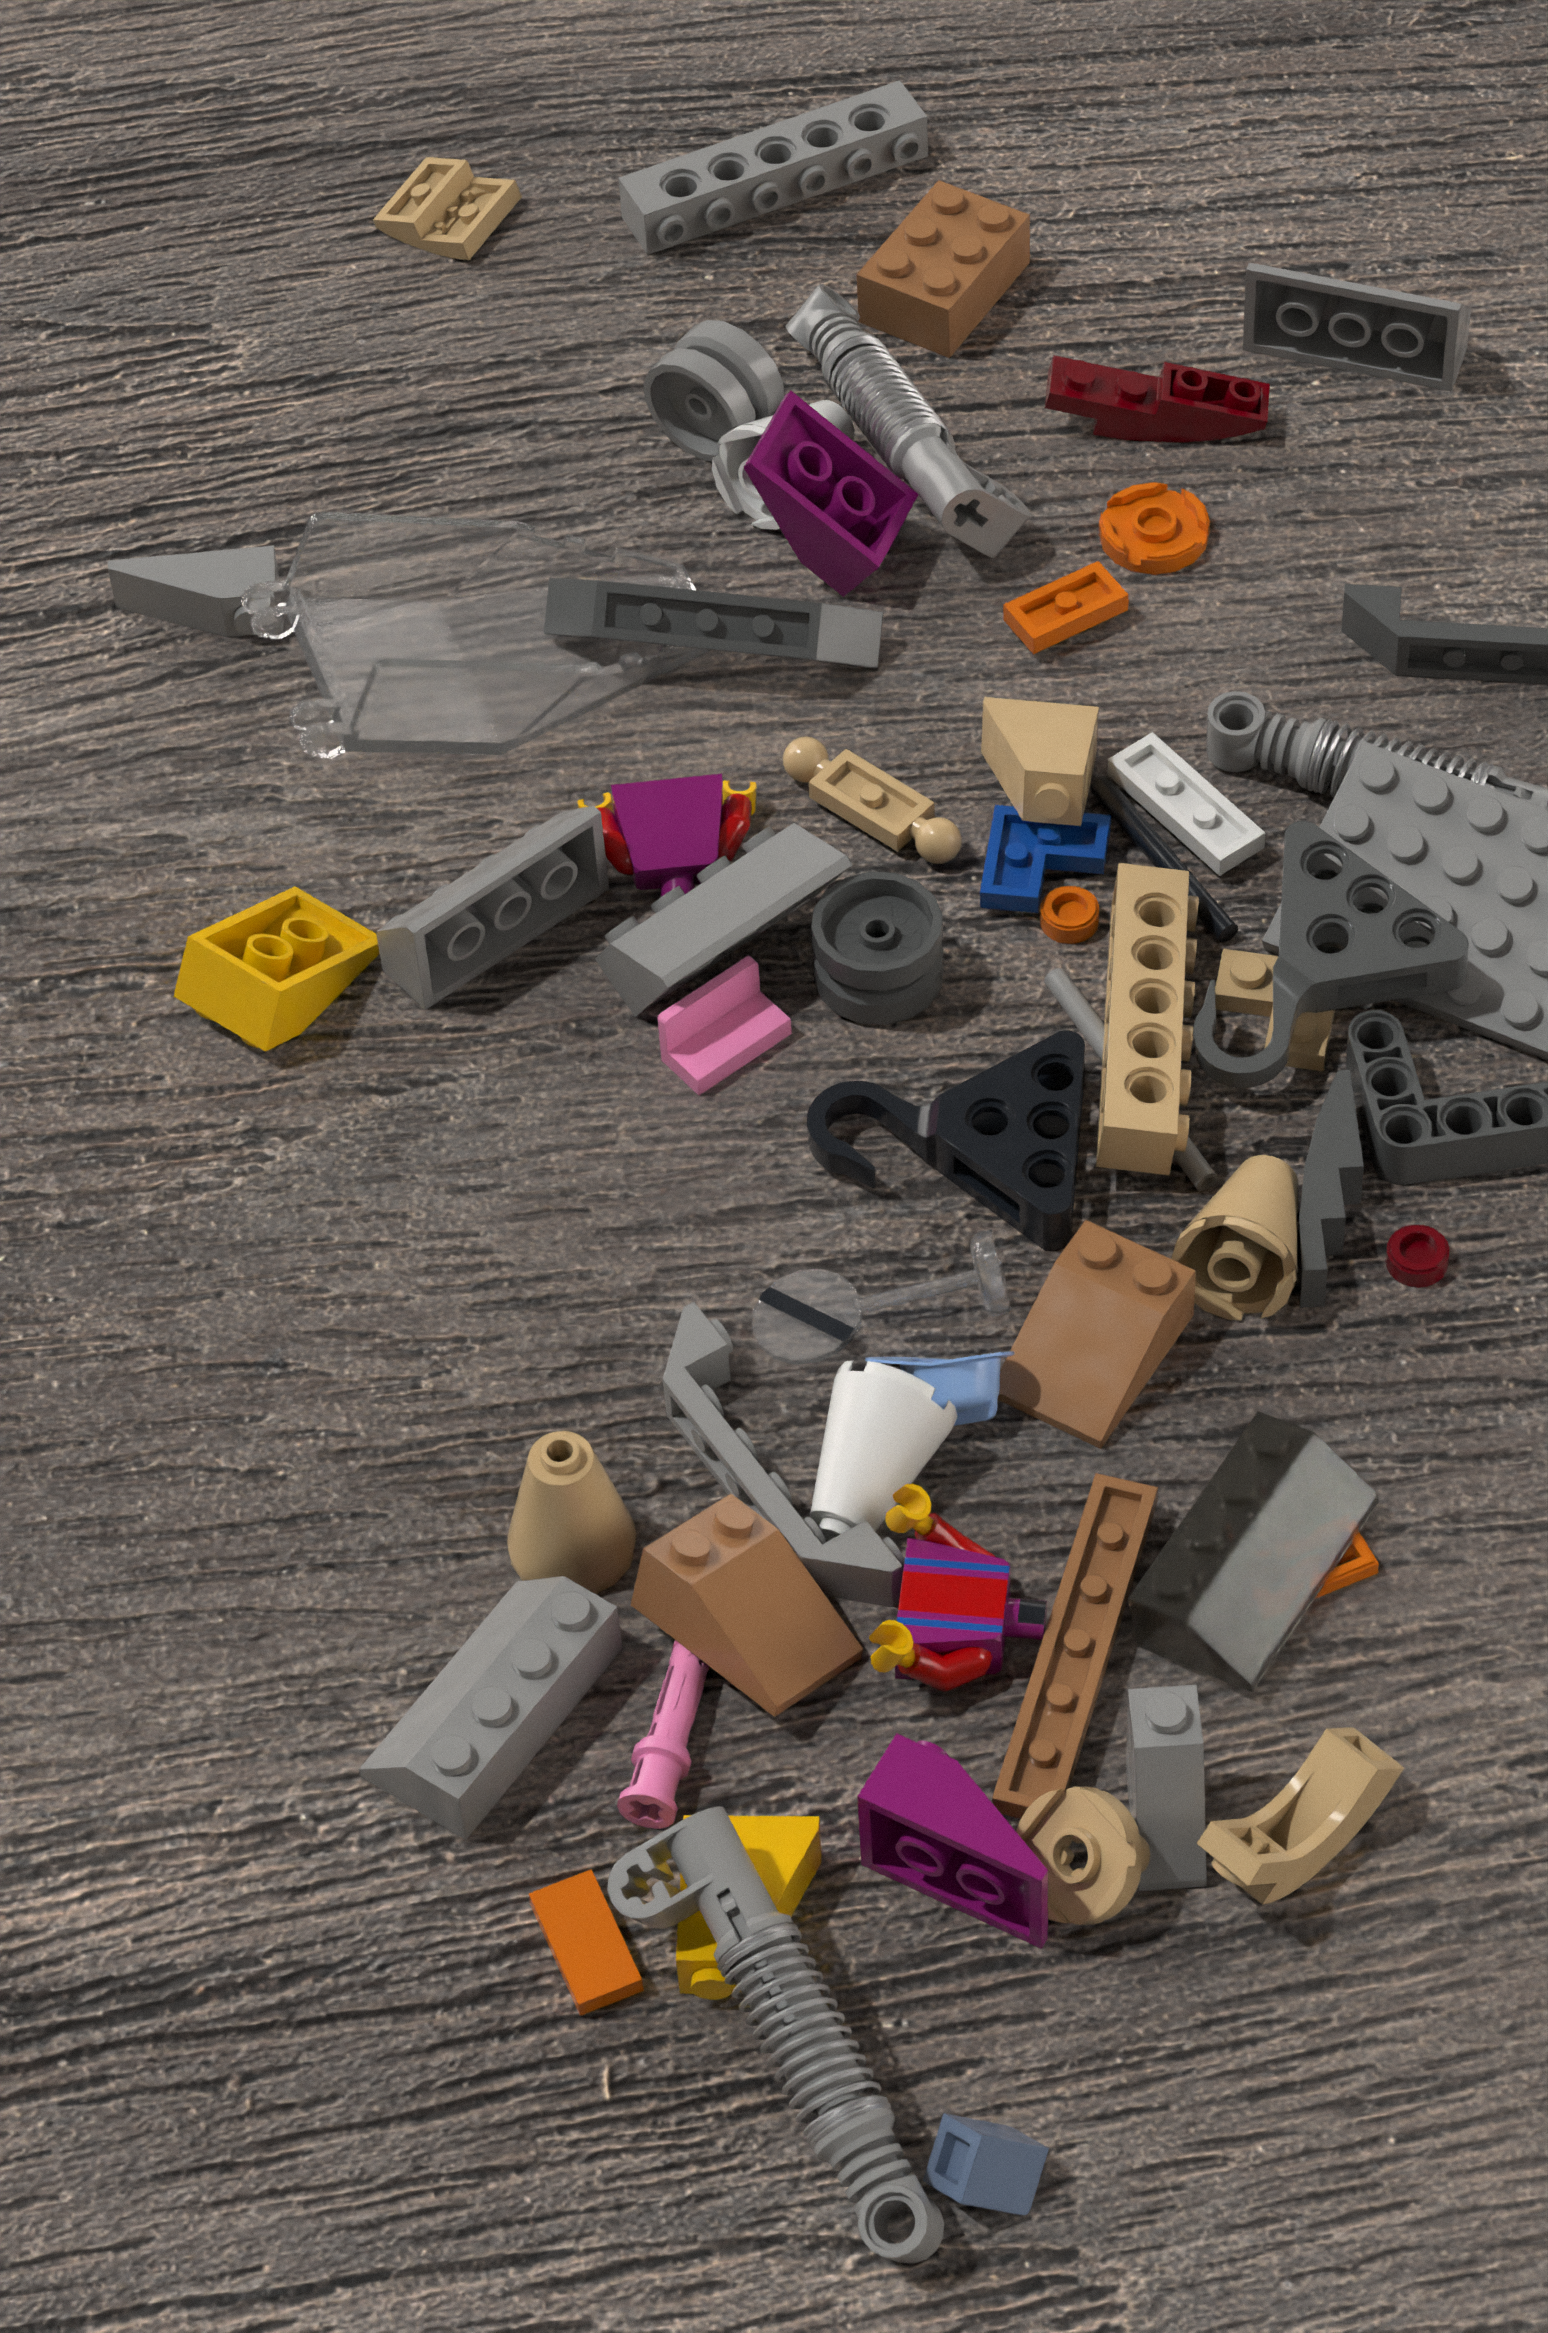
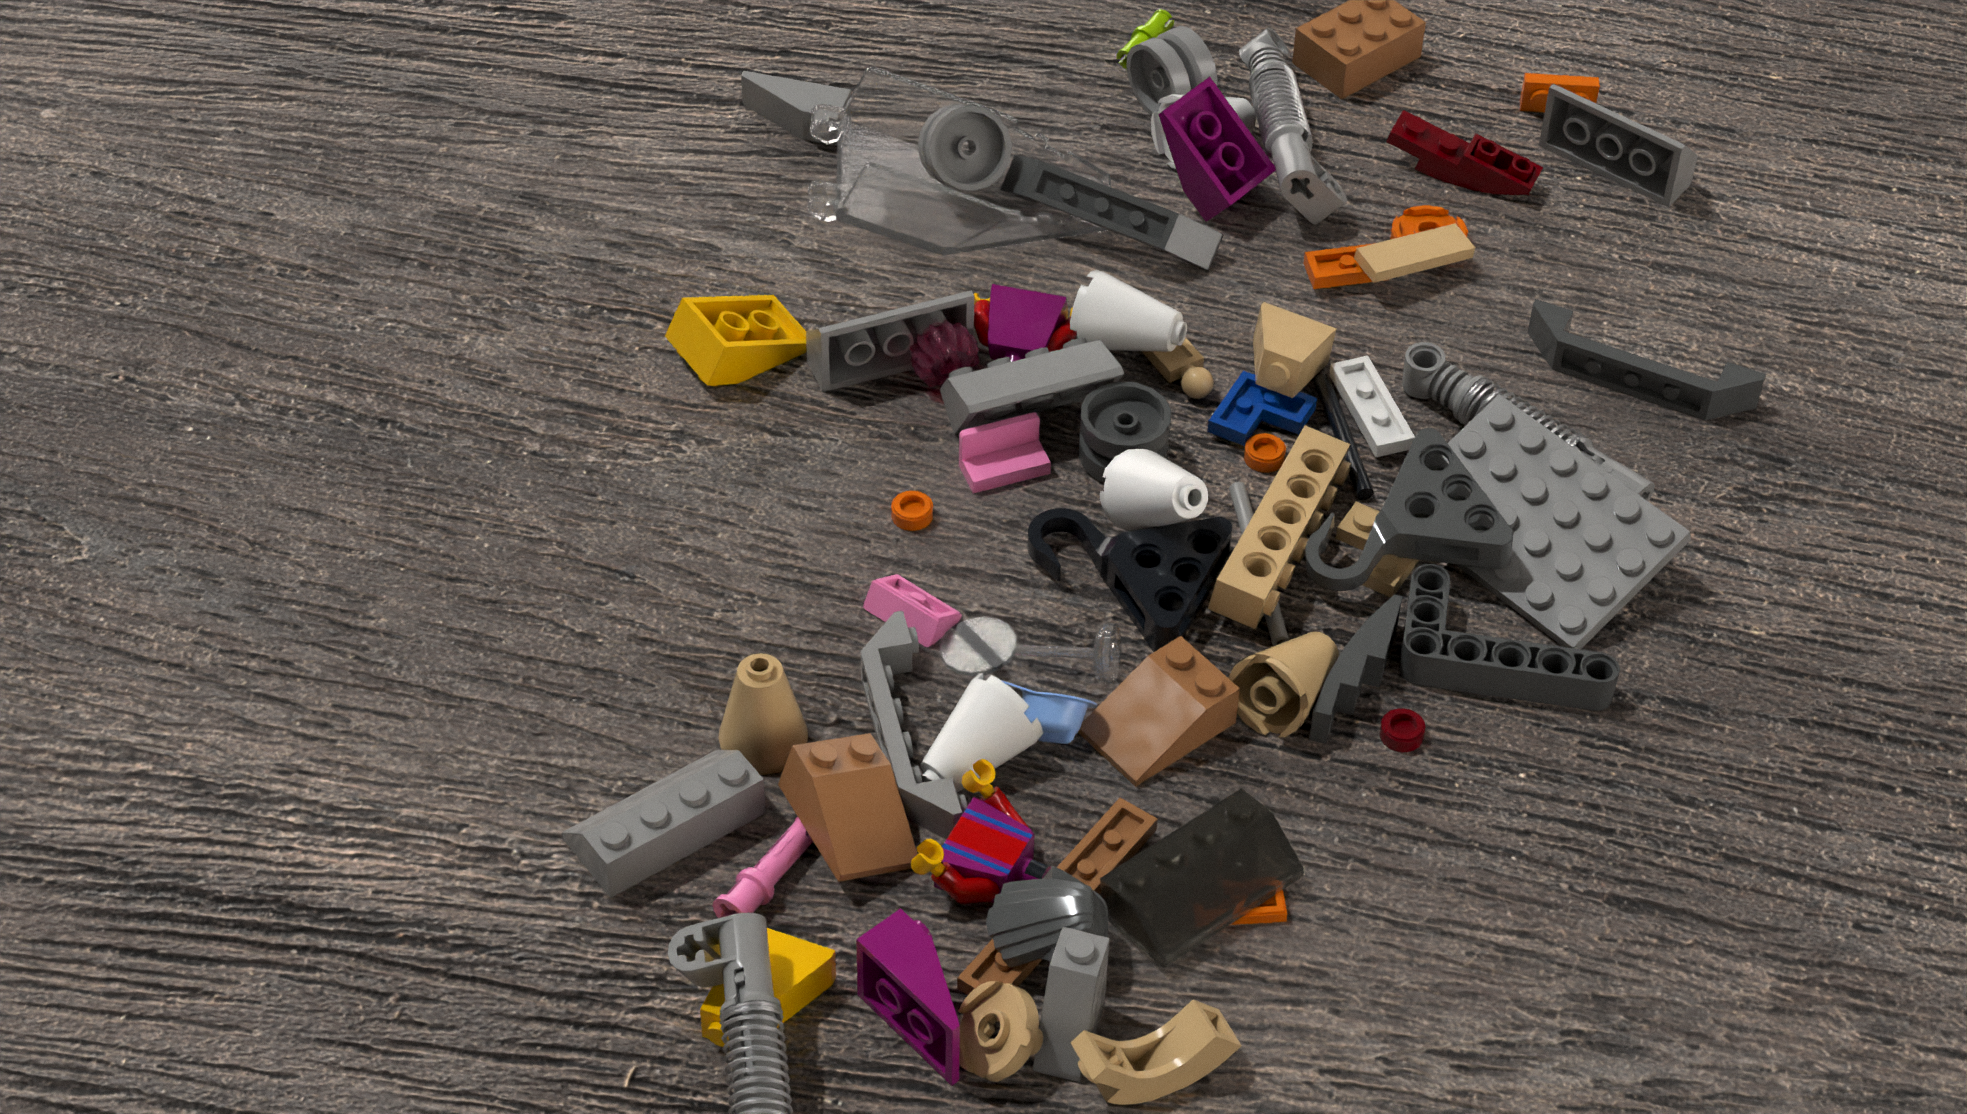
camera: 15 degrees right, 5 degrees down
orange tile [529,1869,644,2016] -> none
none -> bright pink slope [863,574,962,647]
none -> orange tile [891,491,933,531]
none -> clear pink gear [910,319,980,388]
none -> light grey wheel [918,103,1012,191]
none -> dark grey hair [986,866,1108,968]
none -> white cone [1070,270,1187,352]
none -> white cone [1100,449,1208,531]
none -> lime pin [1116,9,1174,69]
none -> tan tile [1354,223,1476,283]
none -> orange plate [1520,73,1600,113]

